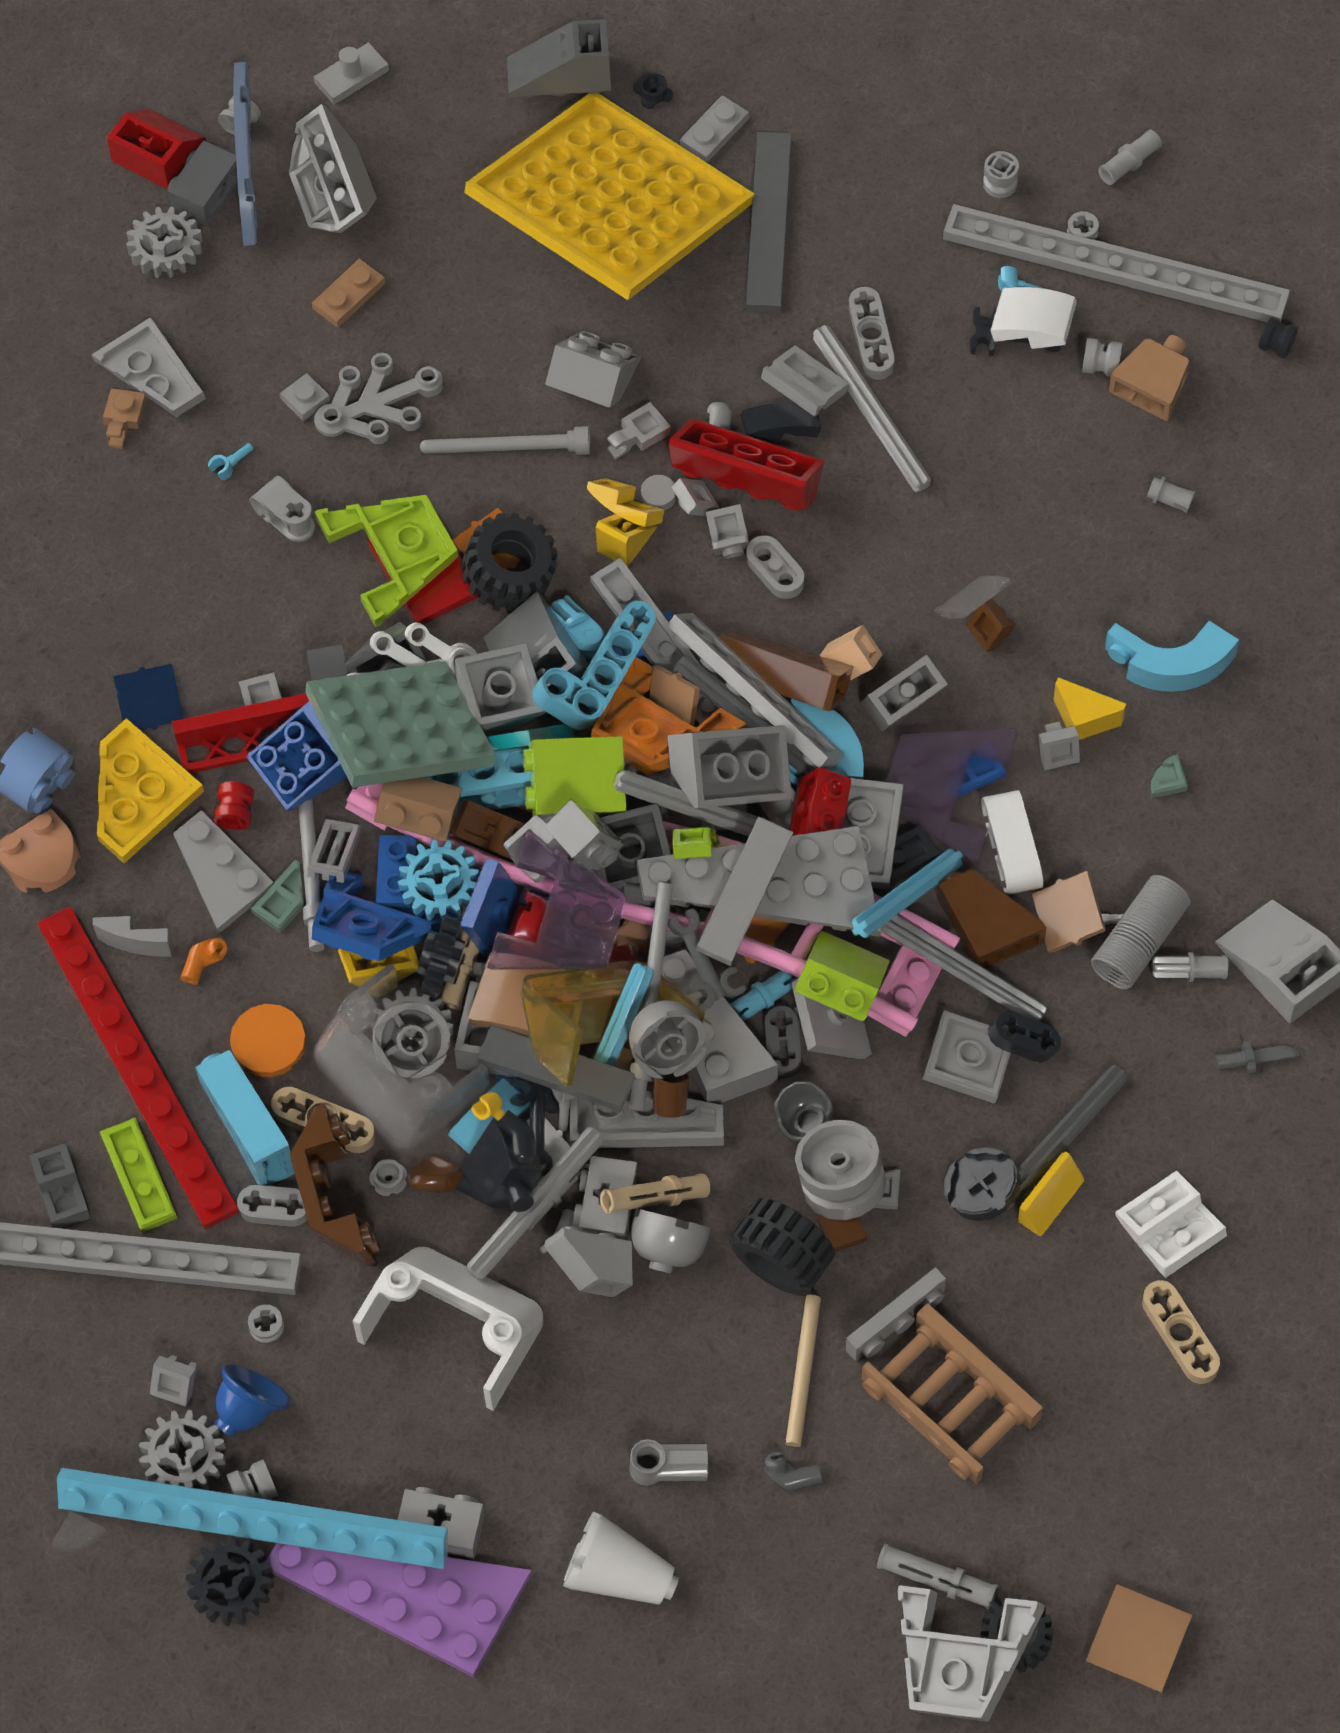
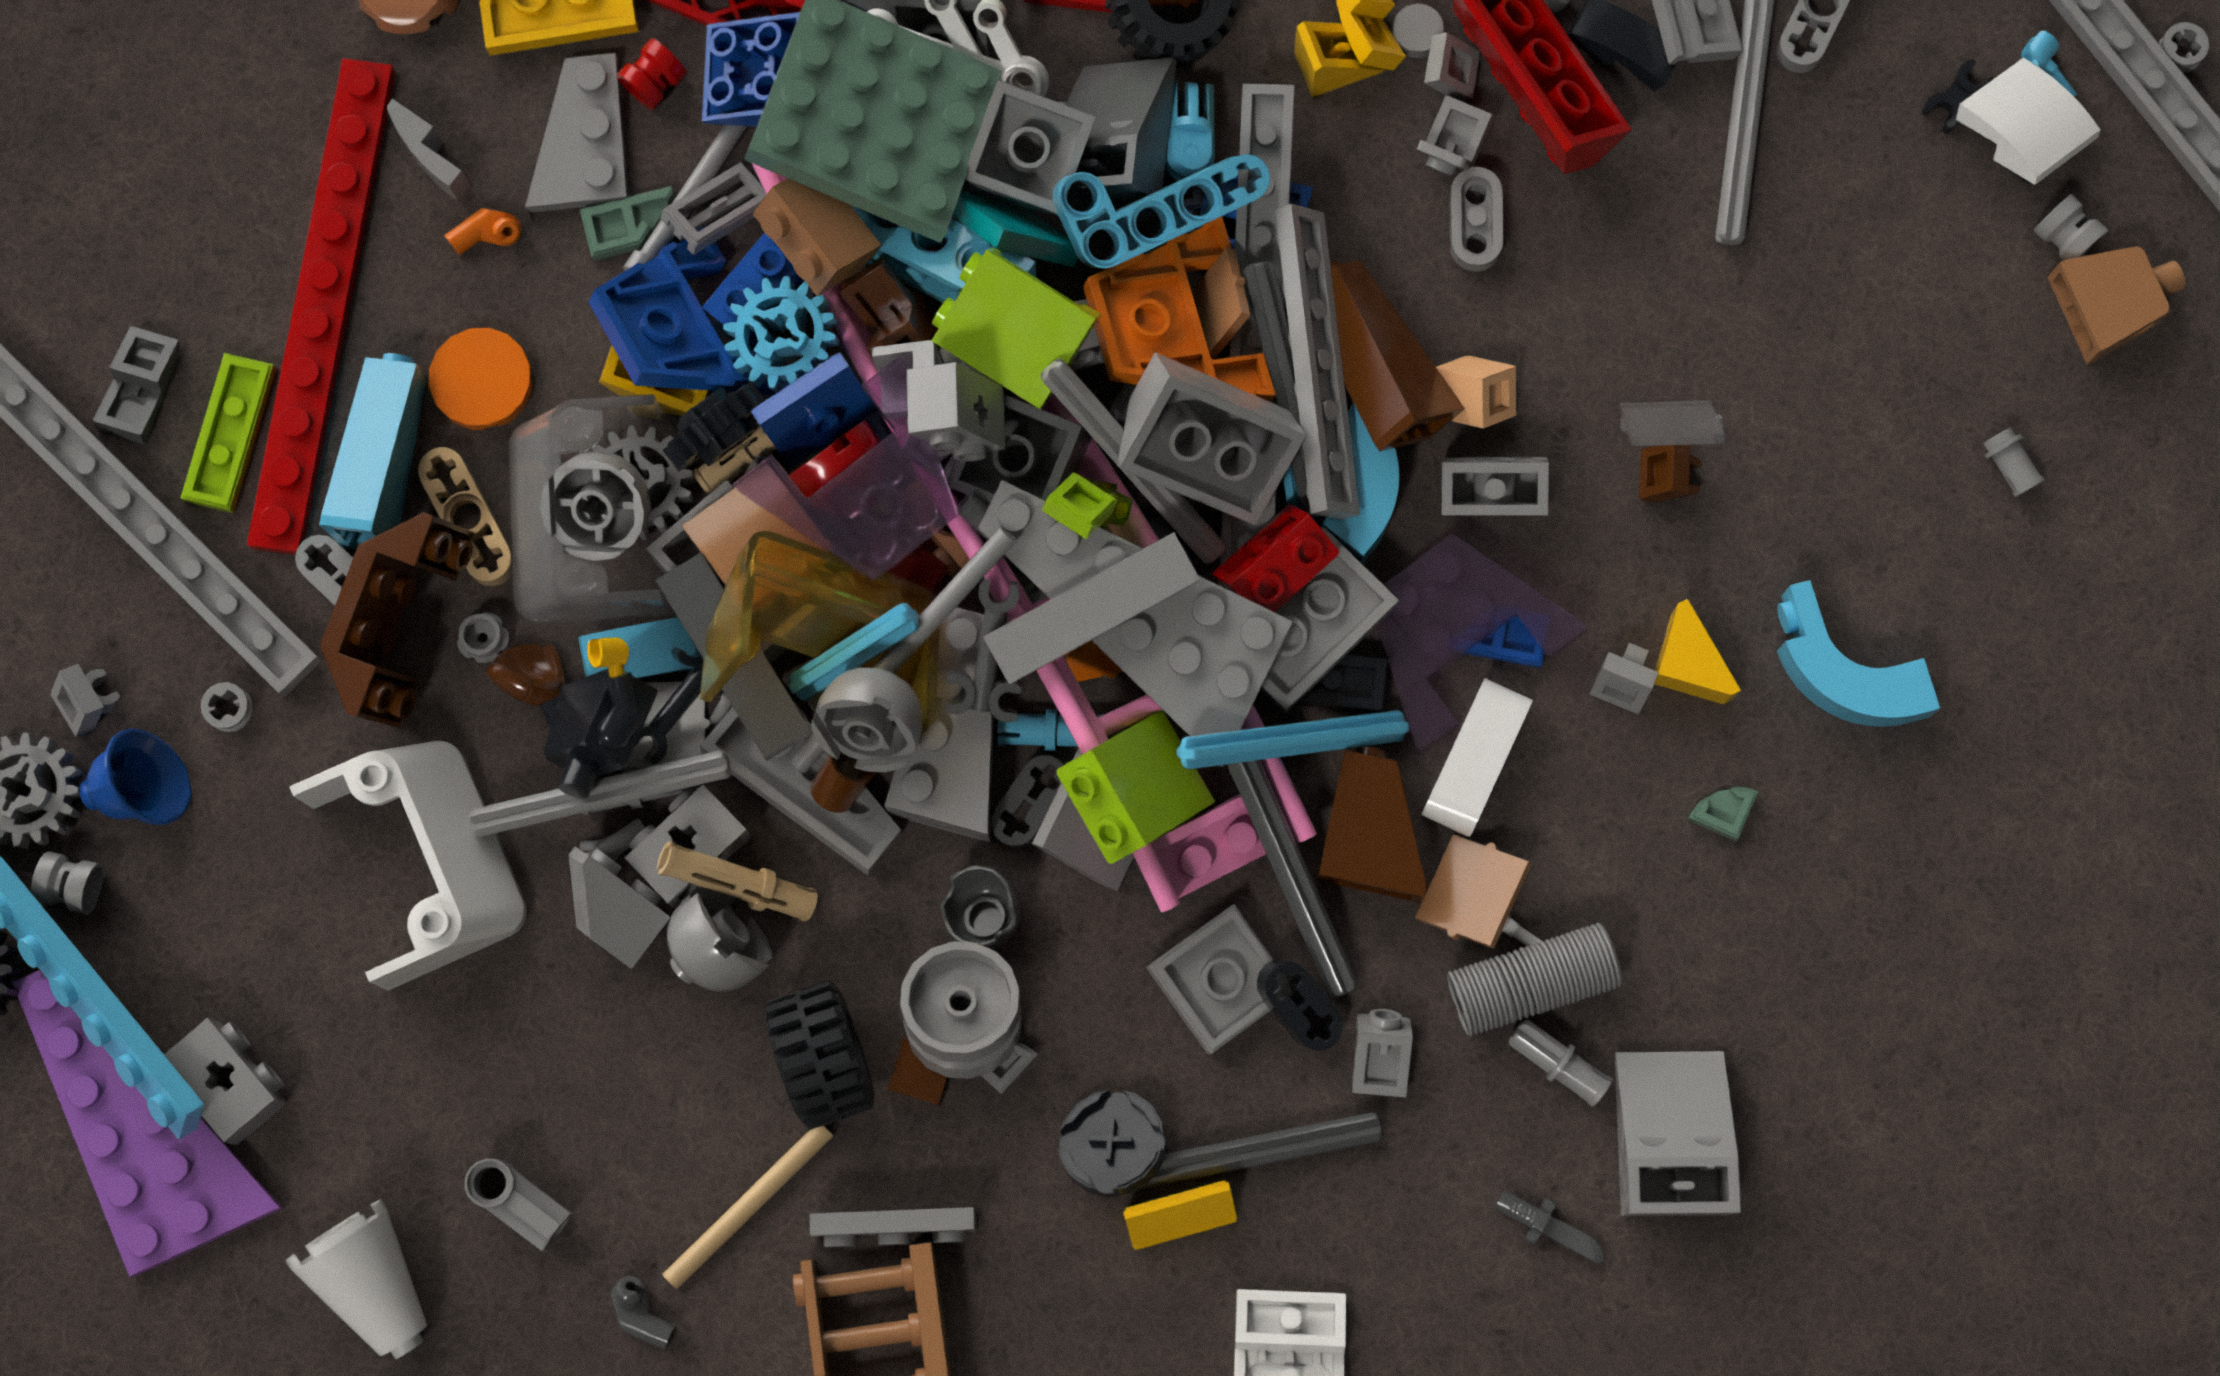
camera: 40 degrees right, 15 degrees up
none -> light grey bracket [1352,1009,1413,1098]

